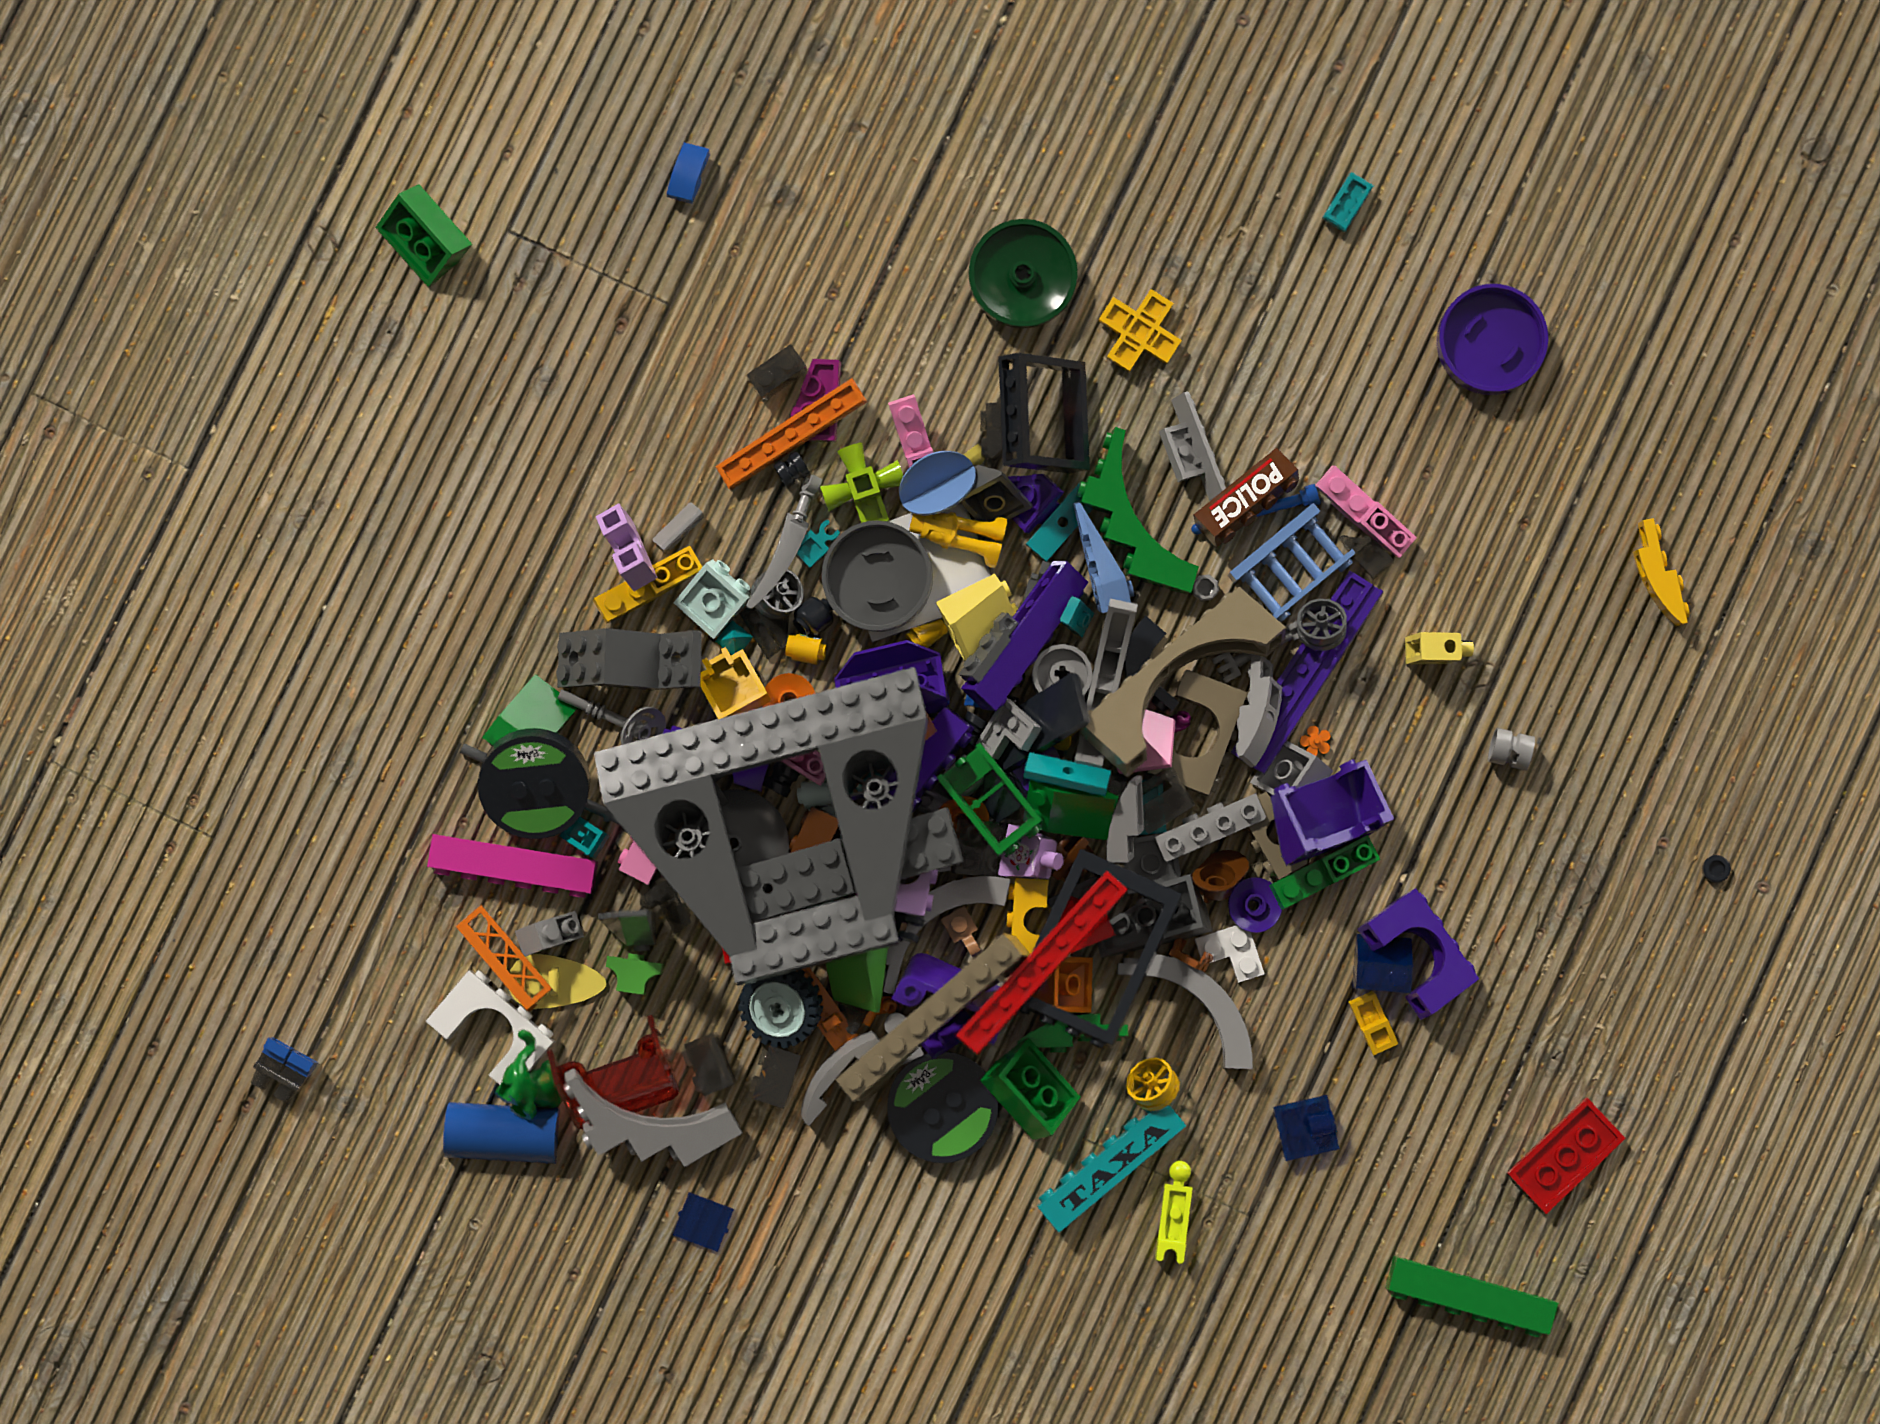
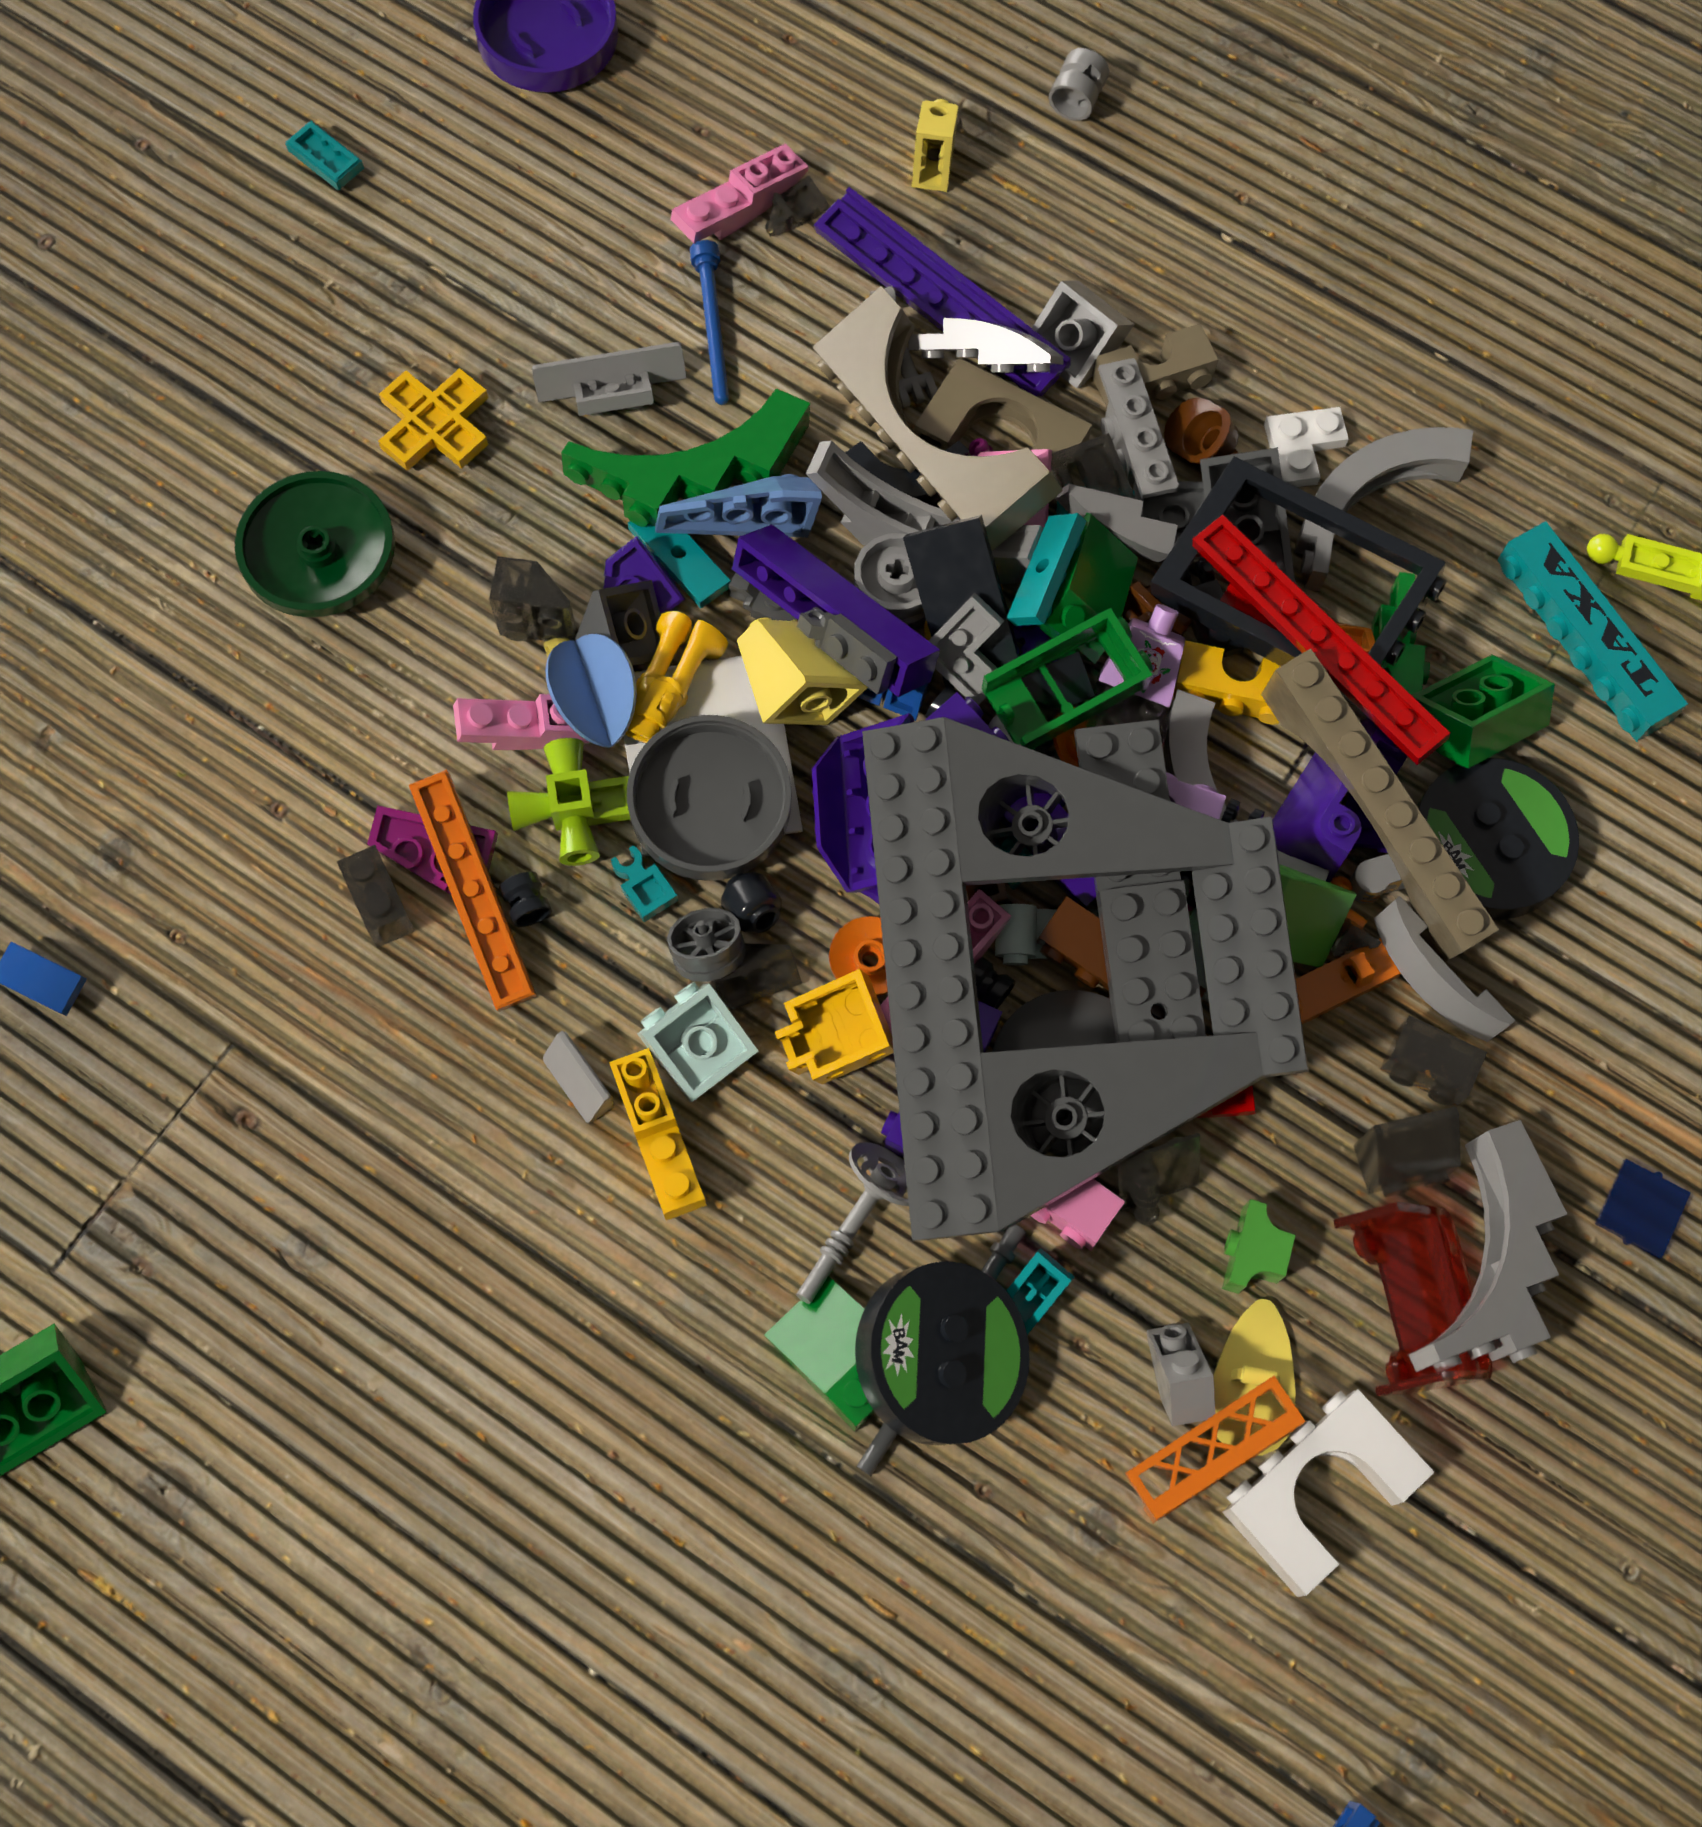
camera: 80 degrees left, 15 degrees down
dark pink brick [427,834,598,898] -> none
blue brick [443,1102,560,1164] -> none
green animal [495,1029,562,1120] -> none
dark grey bracket [556,628,702,691] -> none
lavender arch [596,503,657,591] -> none
wedge [598,910,656,951] -> none
teal slope [715,620,753,655] -> none
wheel [738,969,823,1048] -> none
light grey sword [746,475,823,609] -> none
yellow brick [785,633,827,665] -> none
yellow cone [905,619,948,648] -> none
medium nougat plate [941,906,981,956] -> none
black window [998,352,1090,473] -> none
teal plate [1060,596,1095,638] -> none
yellow wheel [1126,1057,1180,1111] -> none
dark orange piece [1169,938,1213,972] -> none
light grey tile [1192,575,1219,602] -> none
reddish brown brick [1193,447,1299,548] -> none
medium blue fence [1227,503,1355,622] -> none
dark purple dish [1228,877,1282,933] -> none
green slope [1269,835,1381,910] -> none
dark purple windscreen [1271,759,1394,867] -> none
clear blue plate [1273,1095,1340,1161] -> none
dark grey wheel [1297,599,1347,651] -> none
orange plant [1300,726,1331,756] -> none
yellow slope [1348,990,1398,1056] -> none
clear blue slope [1352,933,1413,993] -> none
dark purple arch [1357,888,1479,1020] -> none
red plate [1507,1097,1626,1214] -> none

